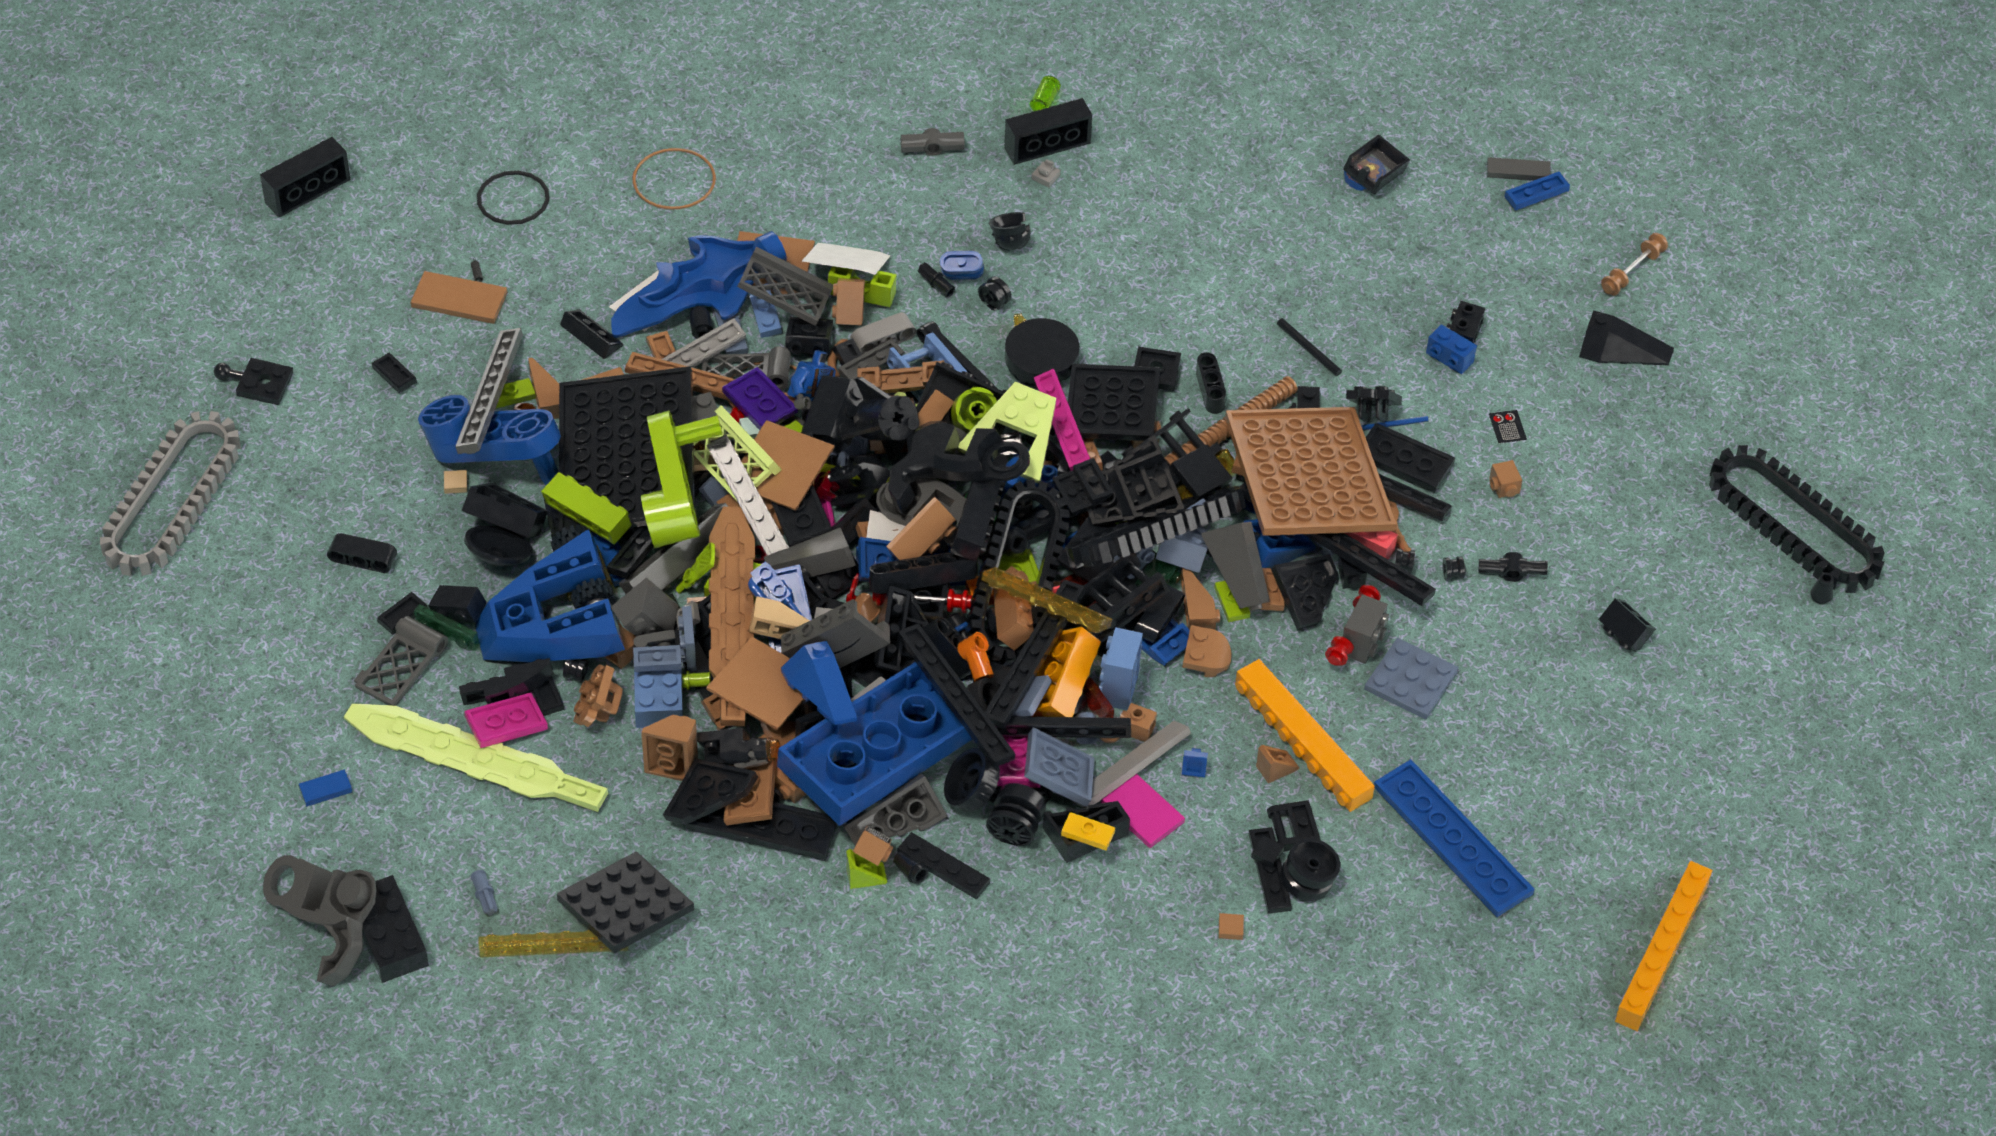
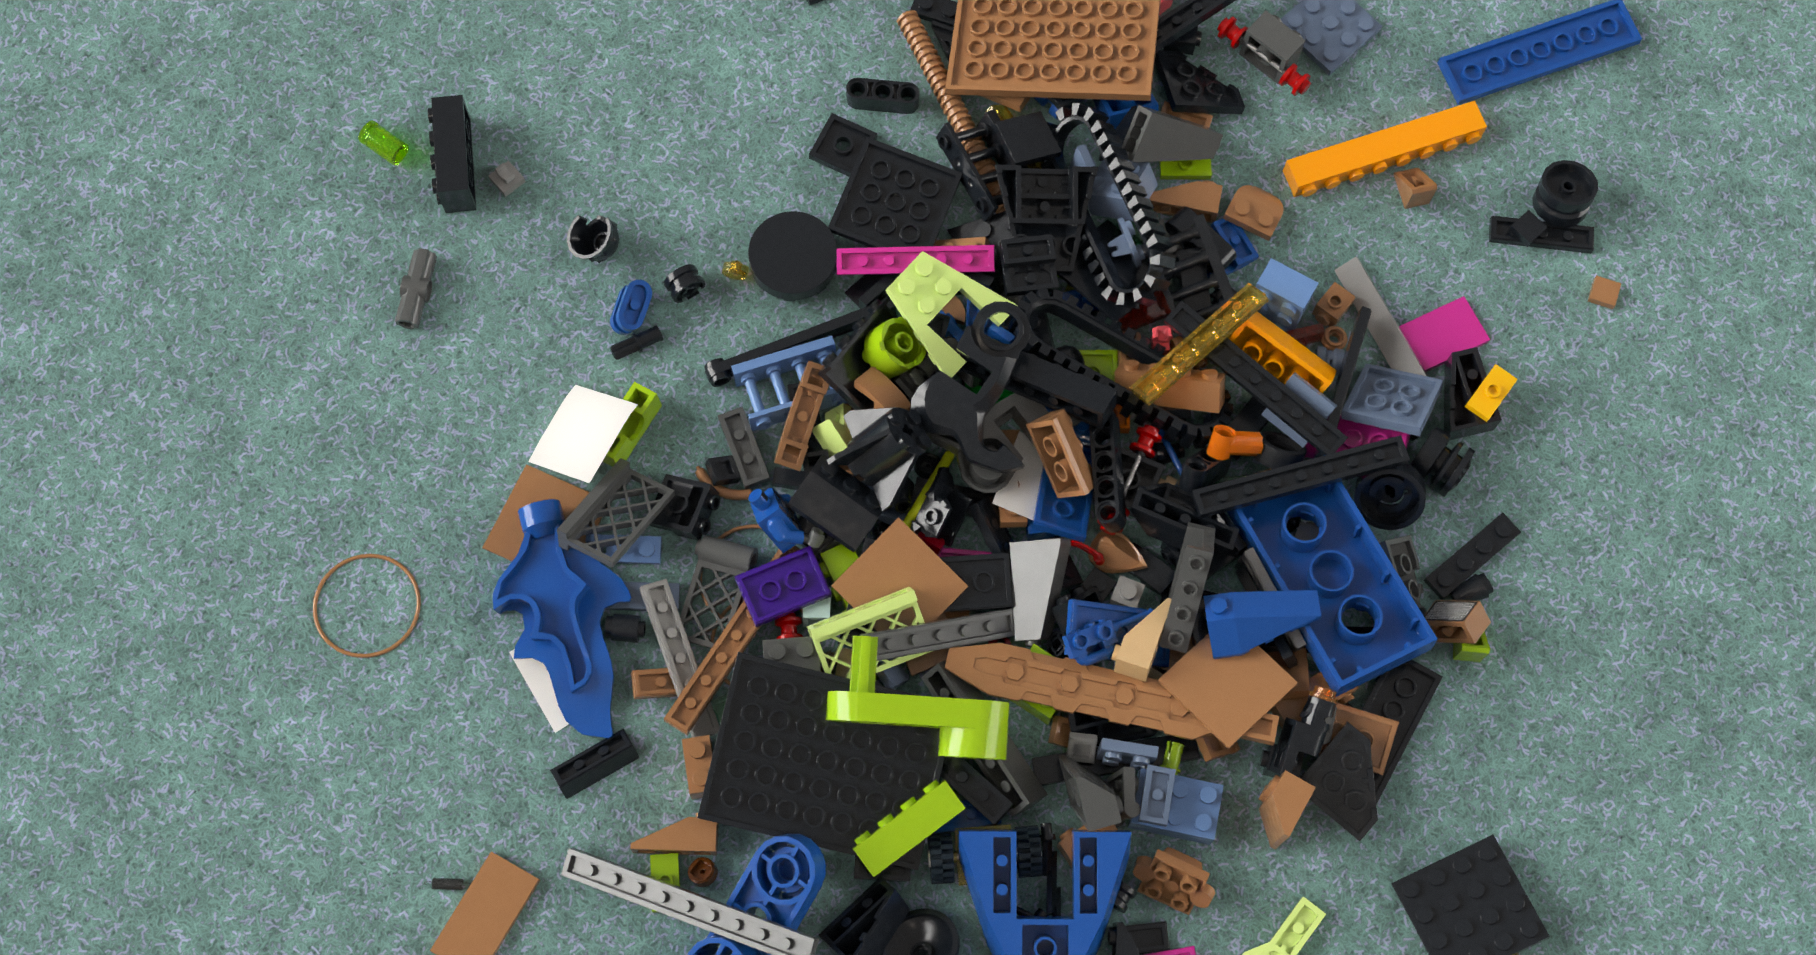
camera: 75 degrees left, 20 degrees up
black piece [477,170,549,225] -> none
lime piece [676,542,715,594] -> none
medium nougat brick [832,278,865,325] -> none
light grey beam [850,312,917,354] -> none
blue tile [1181,748,1208,777] -> none
black plate [1267,800,1320,852] -> none

